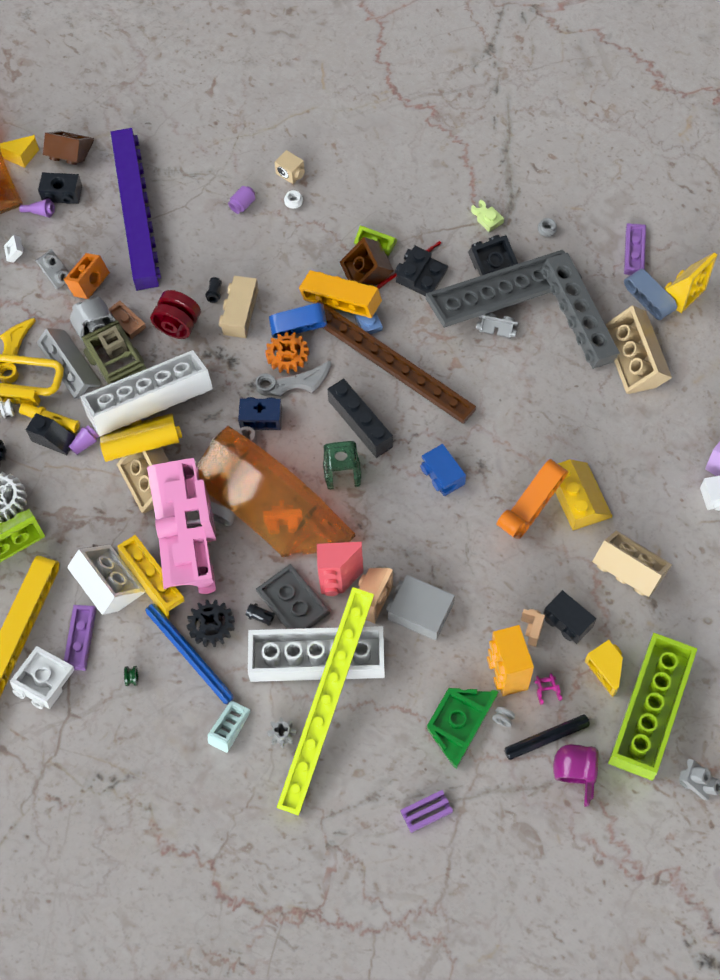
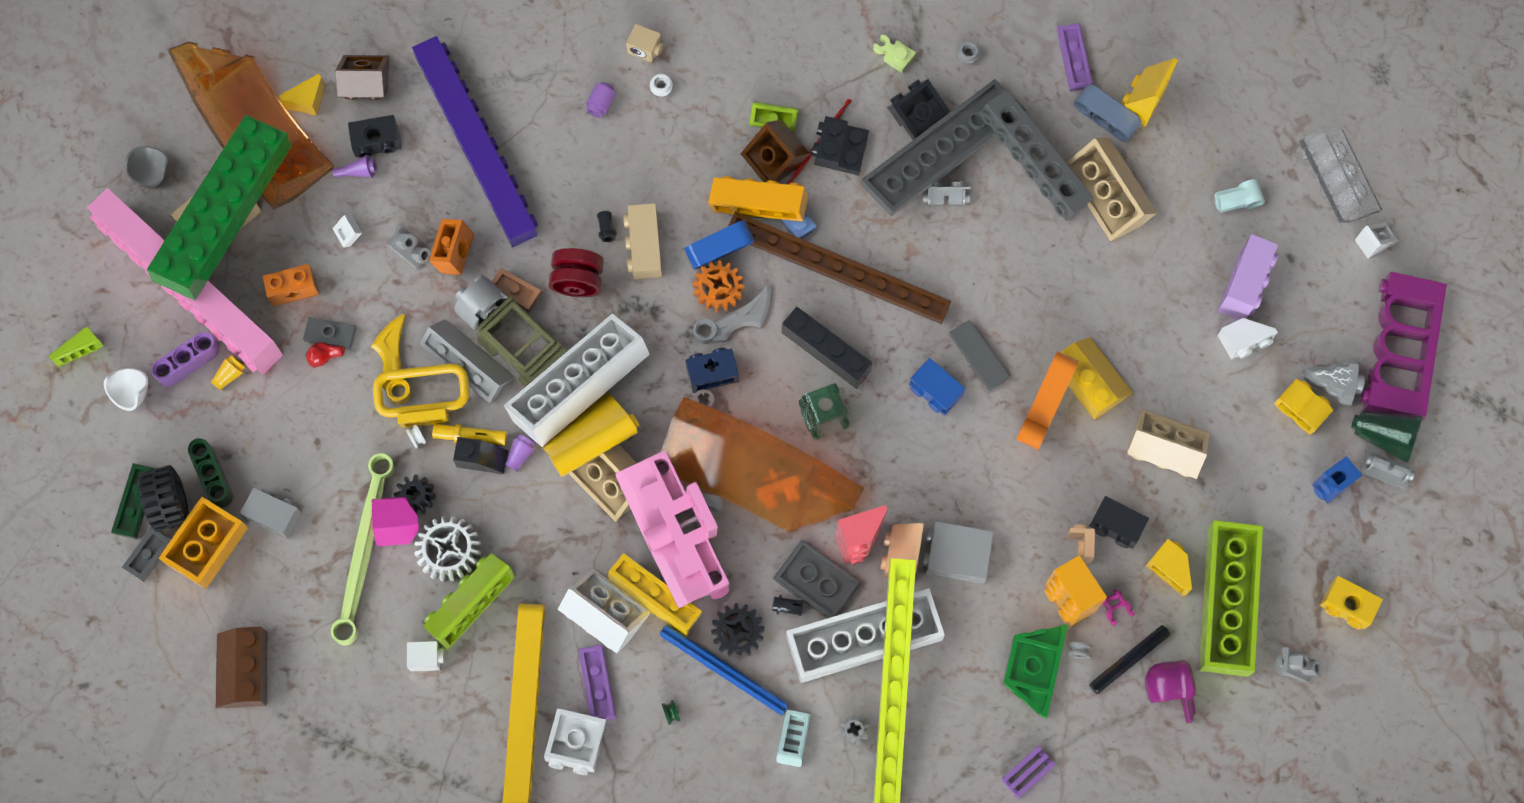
camera: 20 degrees left, 10 degrees up
dark tan brick [97,326,128,360] -> none
none -> dark grey tile [949,320,1010,392]

